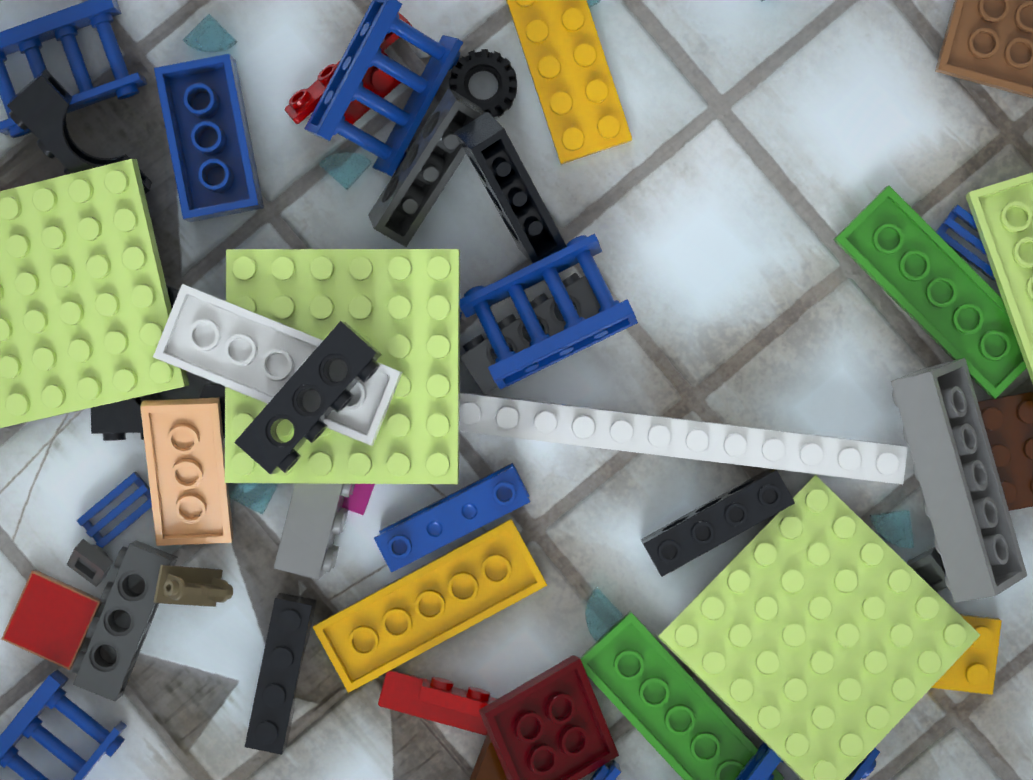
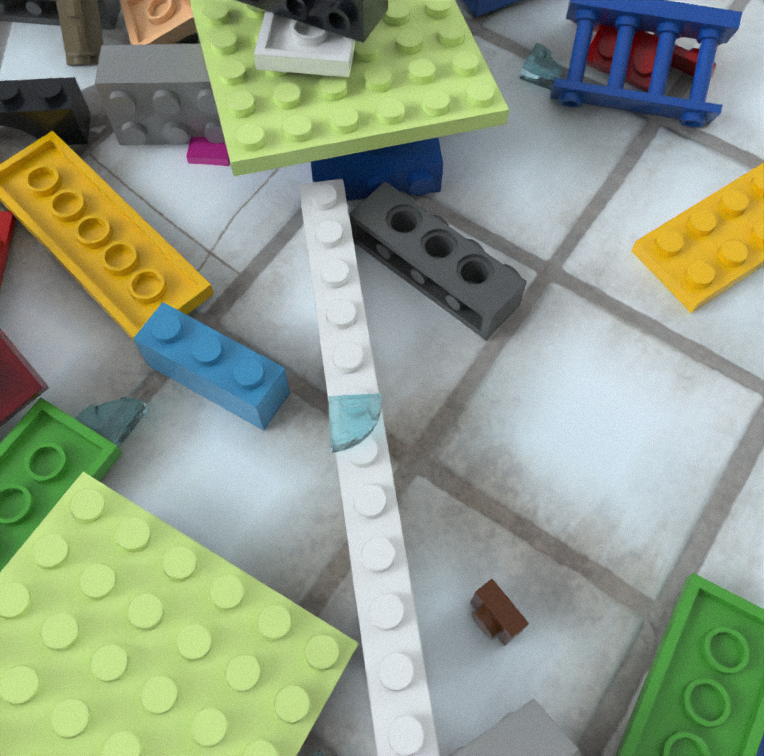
camera: 75 degrees right, 25 degrees down
dark grey brick [368,88,484,247] -> none
blue fence [374,463,531,573] -> none
black tyre [449,49,517,118] -> none
black brick [455,112,567,264] -> none
blue fence [460,233,638,390] -> none
black brick [641,469,795,577] -> none
none -> dark azure brick [133,302,290,431]
none -> clear light blue tile [329,393,382,453]
none -> reddish brown plate [470,578,529,646]

